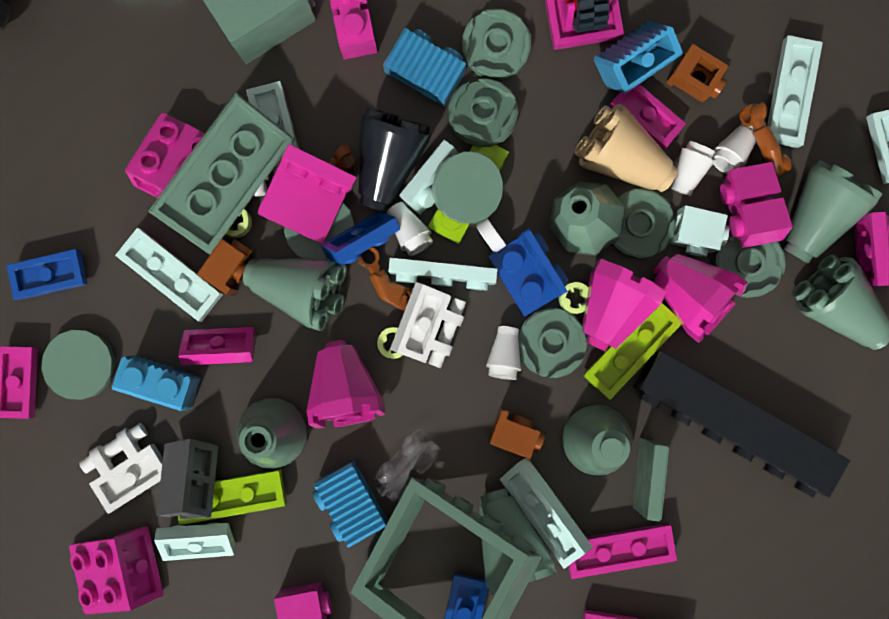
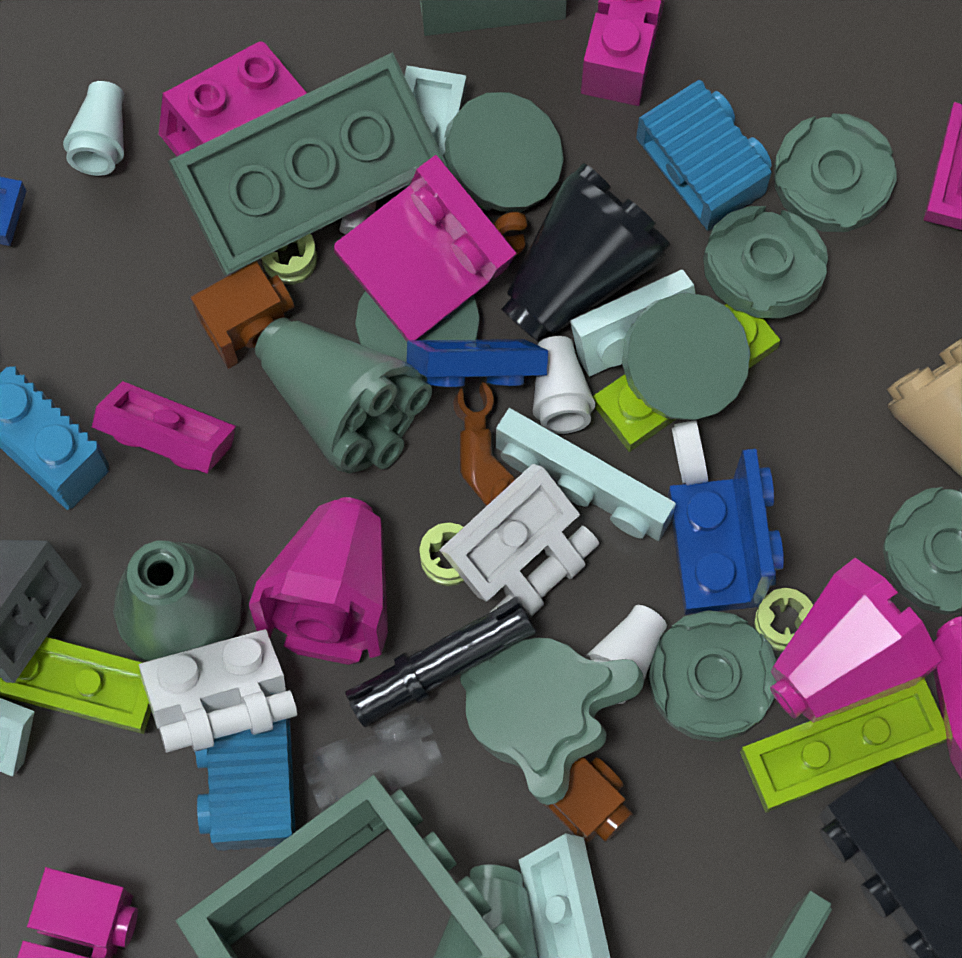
camera: 25 degrees right, 15 degrees down
light aqua plate [115,228,223,322] -> none
sand green cone [549,181,625,256] -> none
sand green cone [562,404,633,475] -> none
none -> light aqua cone [63,81,124,176]
none -> white plate [139,629,297,753]
none -> black pin [345,596,537,728]
none -> sand green tile [443,92,564,214]
none -> sand green tile [460,638,644,805]

